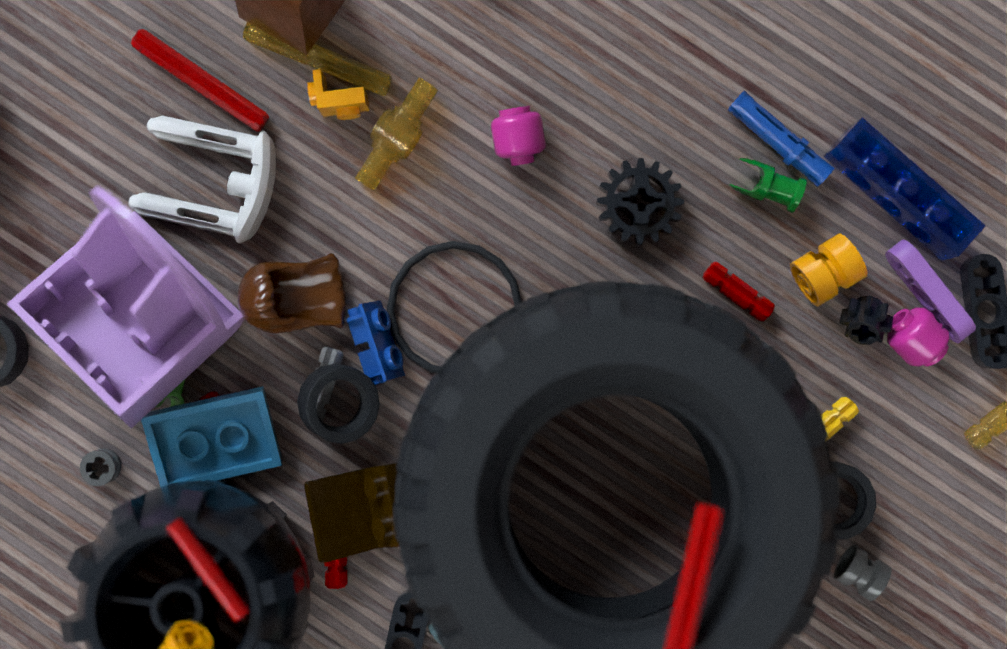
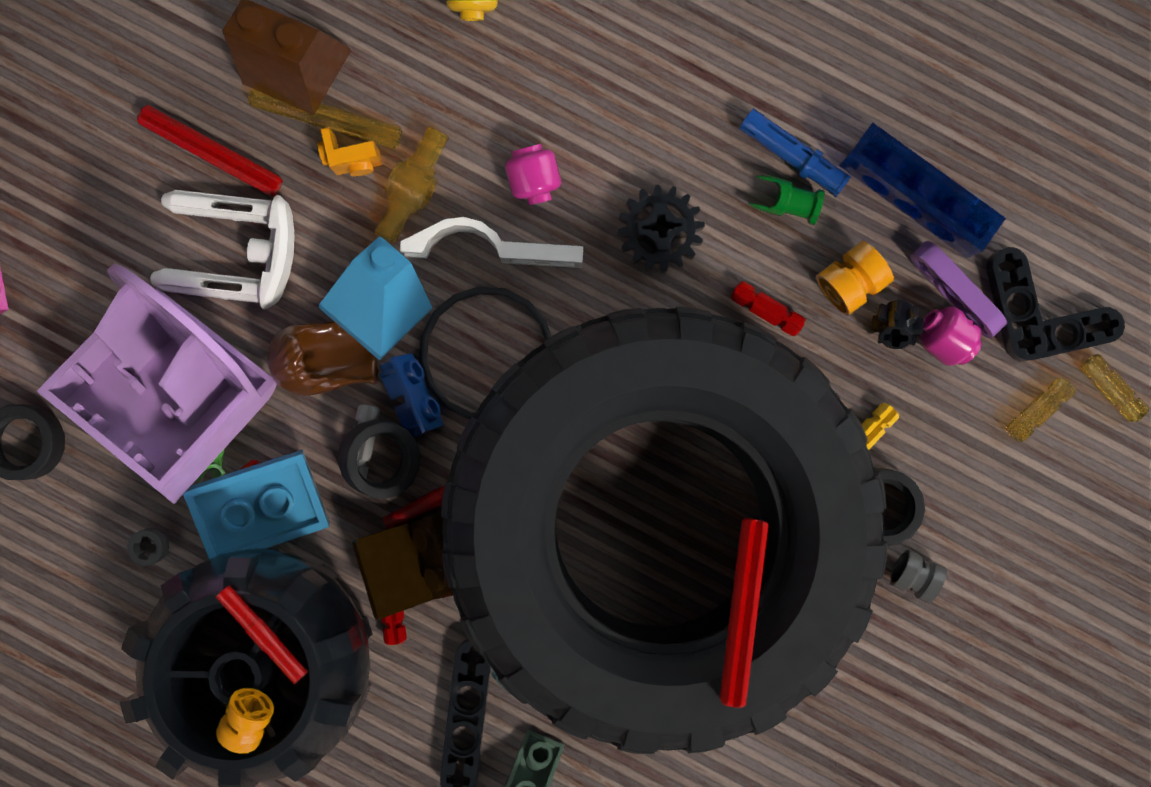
camera: 10 degrees left, 0 degrees up
none -> dark azure slope [318,236,432,360]
none -> red piece [383,485,445,529]
none -> white piece [400,217,583,268]

